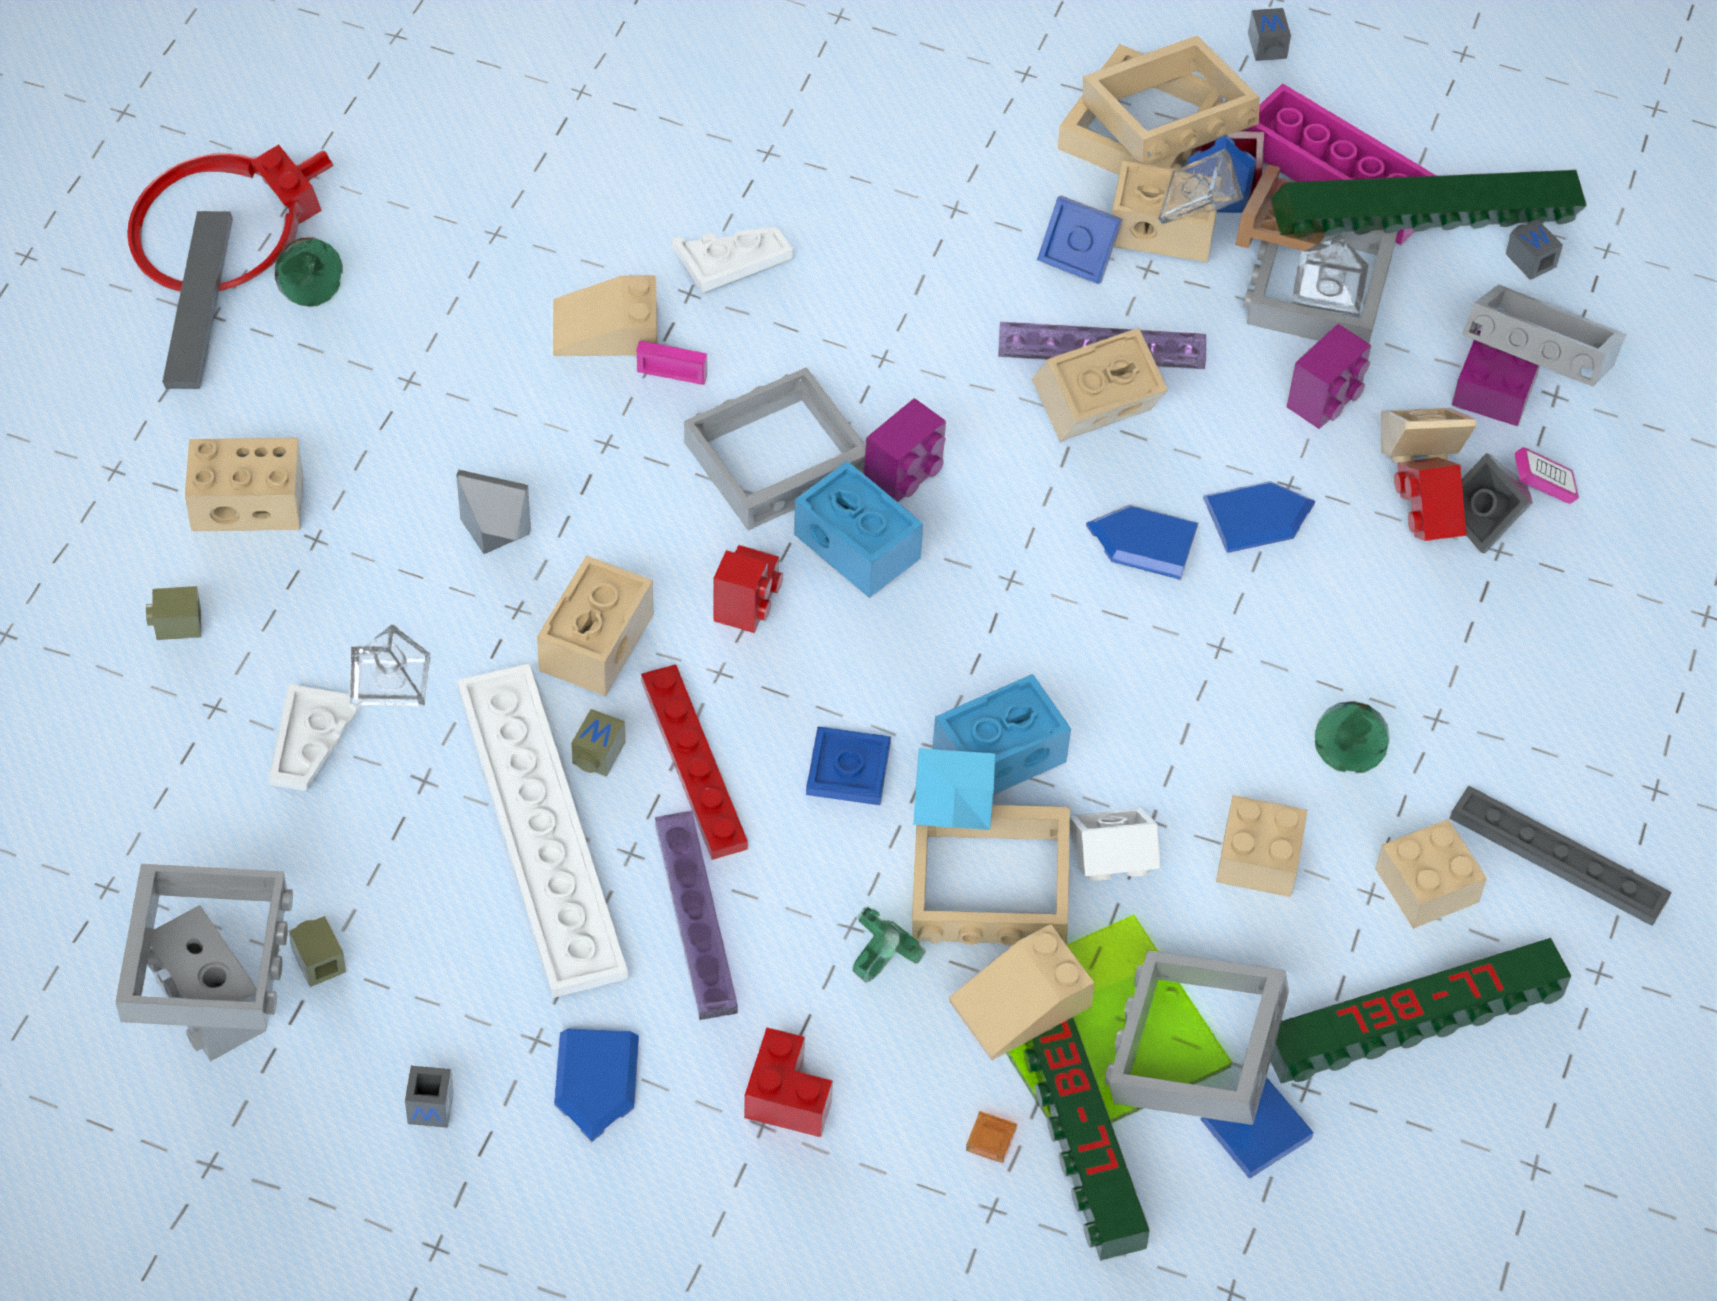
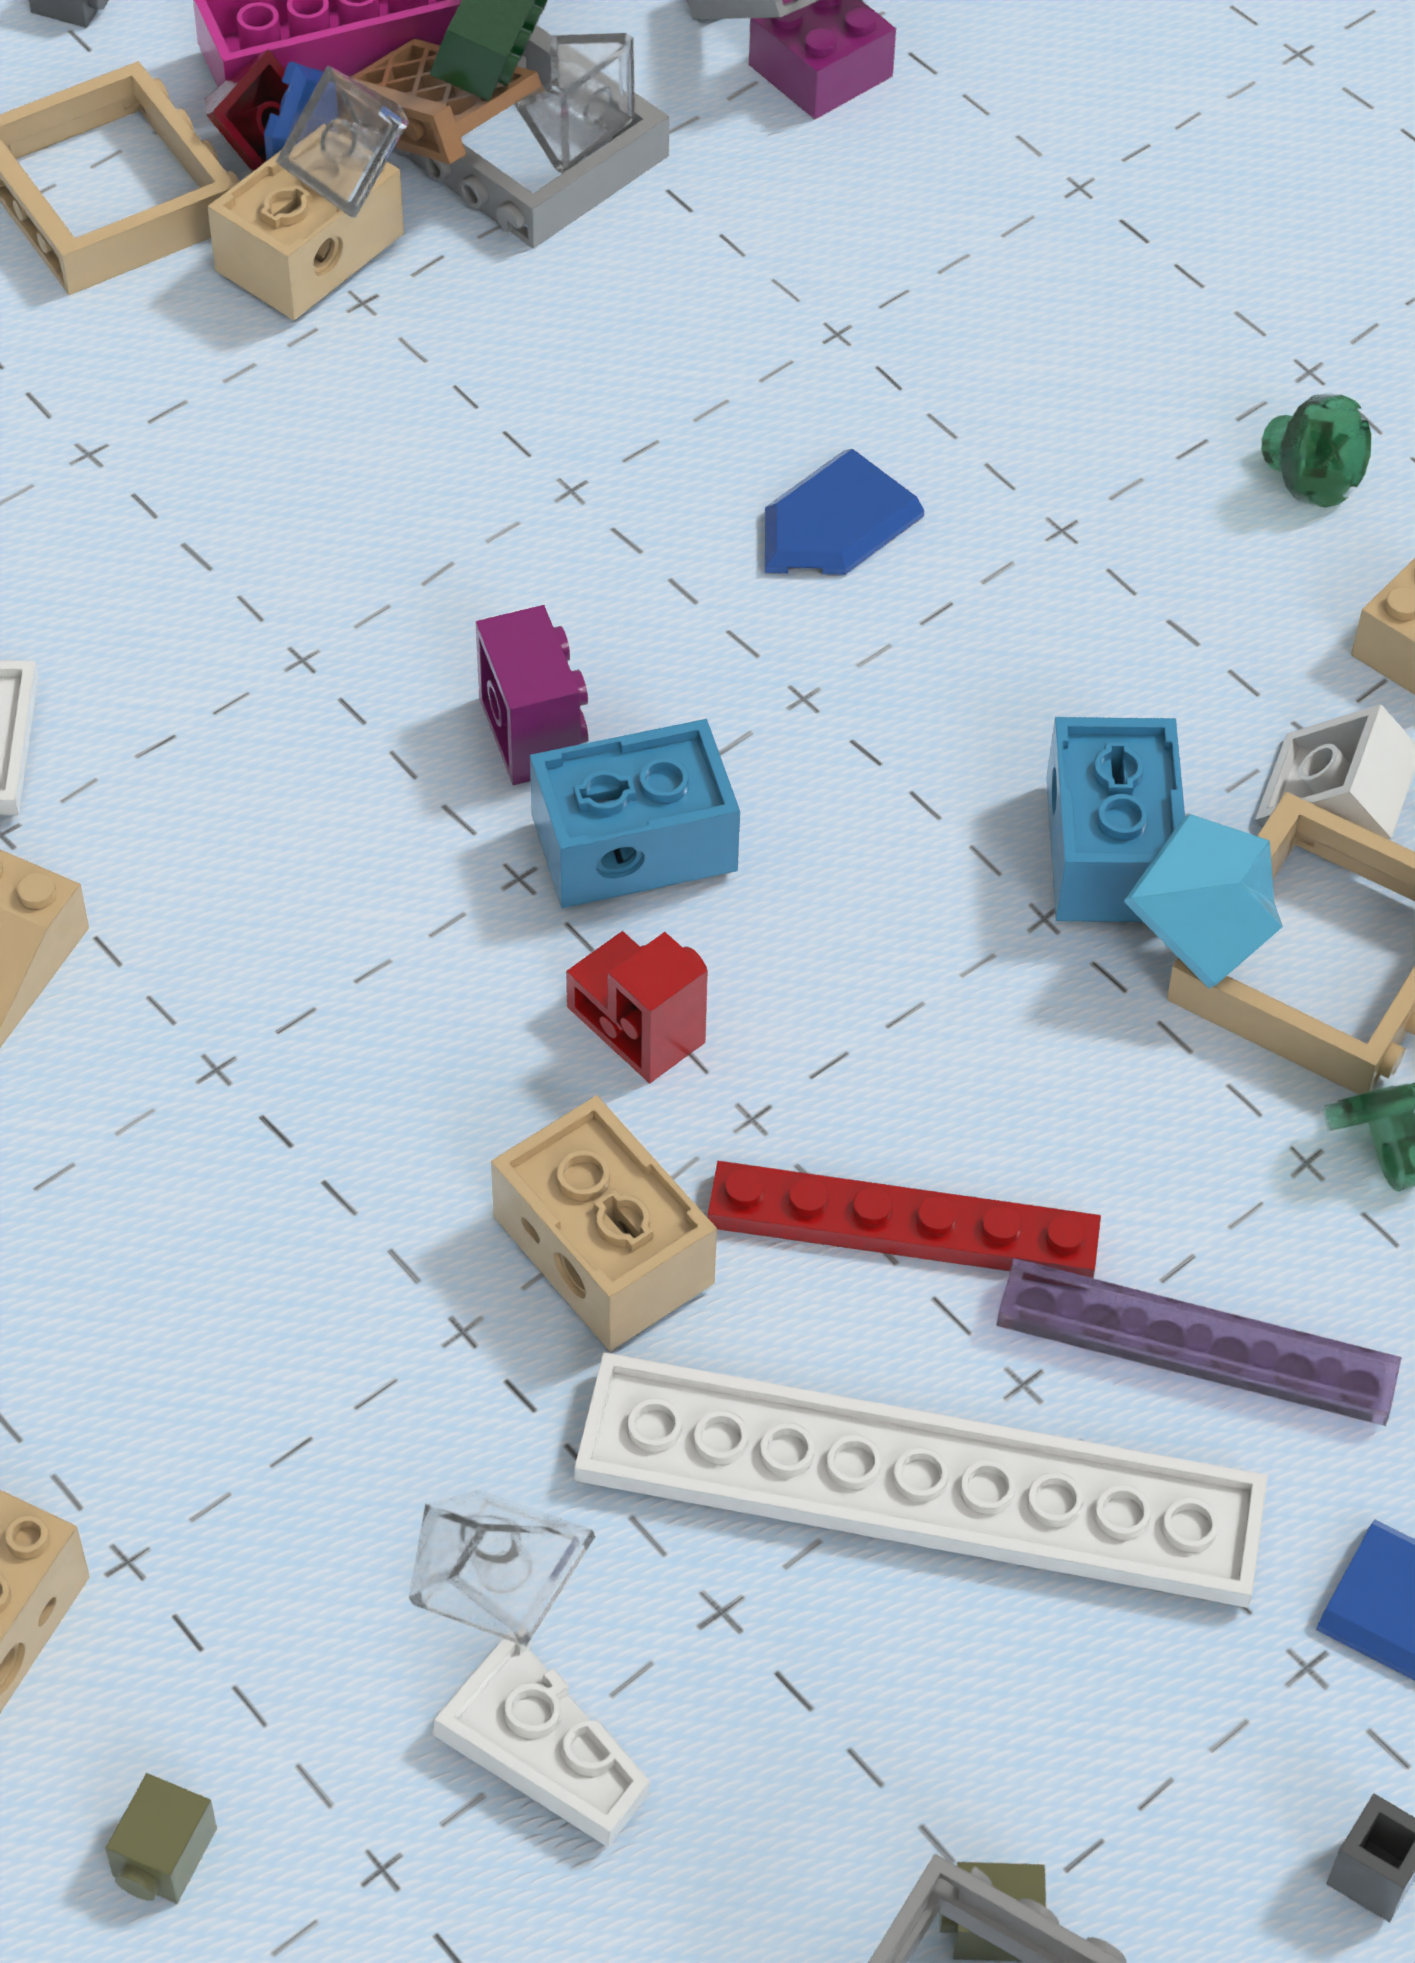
camera: 60 degrees left, 0 degrees up
slope [456,469,531,554] -> none
olive brick [571,709,626,777] -> none
dark pink tile [636,340,707,385] -> none
light grey window [684,367,866,531] -> none
blue tile [806,726,891,805] -> none
clear purple plate [998,321,1206,369] -> none
tan piece [1032,328,1168,442] -> none
tile [1037,195,1123,284] -> none
tan window [1083,35,1260,164] -> none
blue tile [1203,481,1316,553] -> none
magenta brick [1286,324,1371,429] -> none
tan slope [1381,408,1476,462] -> none
red brick [1394,457,1466,541] -> none
dark grey slope [1462,453,1533,554] -> none
tile [1515,447,1579,504] -> none

